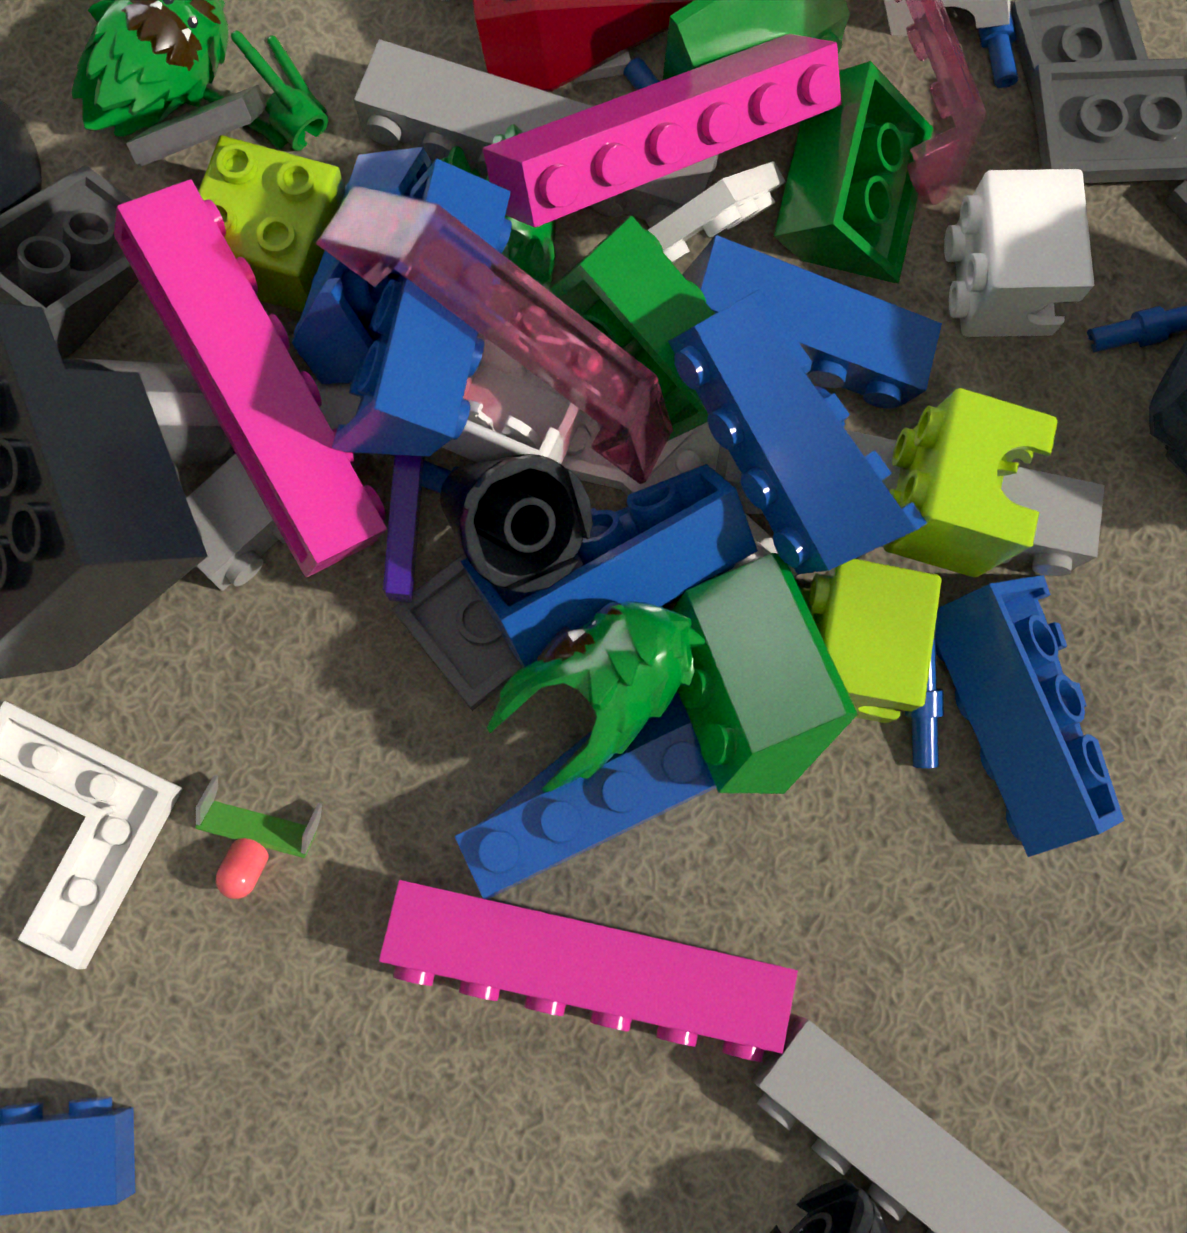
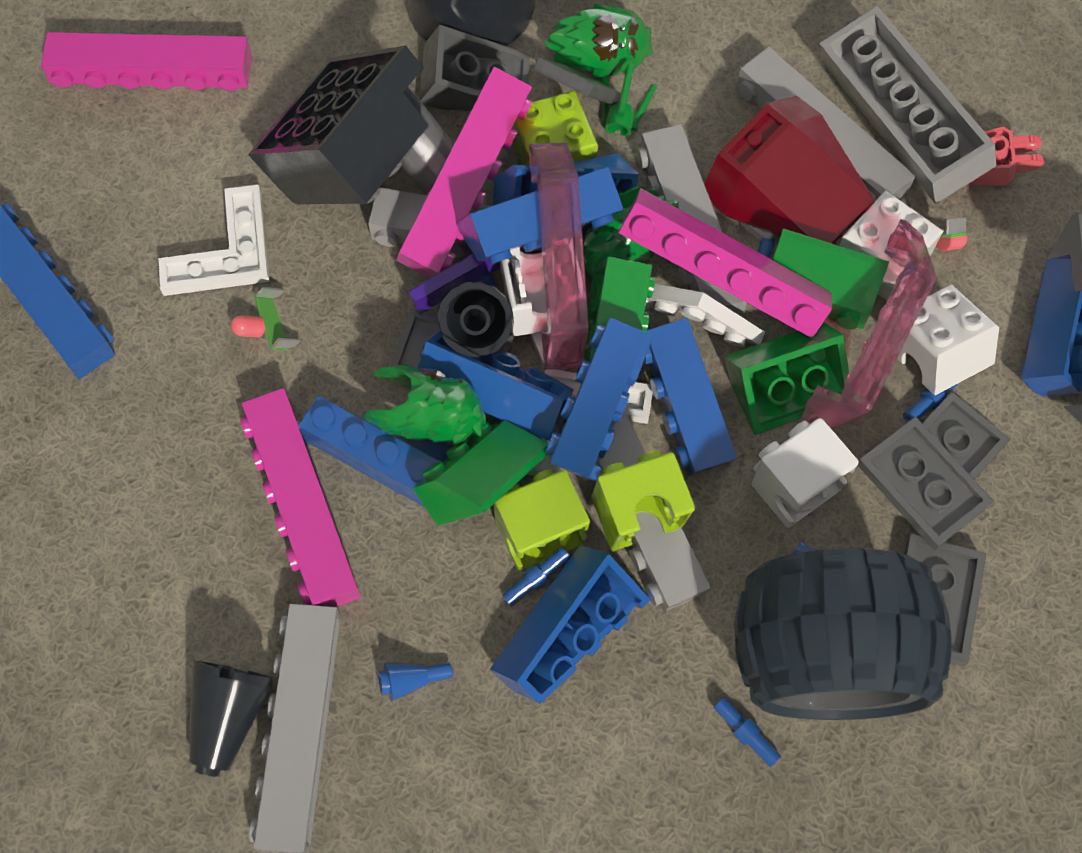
camera: 60 degrees right, 10 degrees down
none -> blue cone [378,662,453,702]

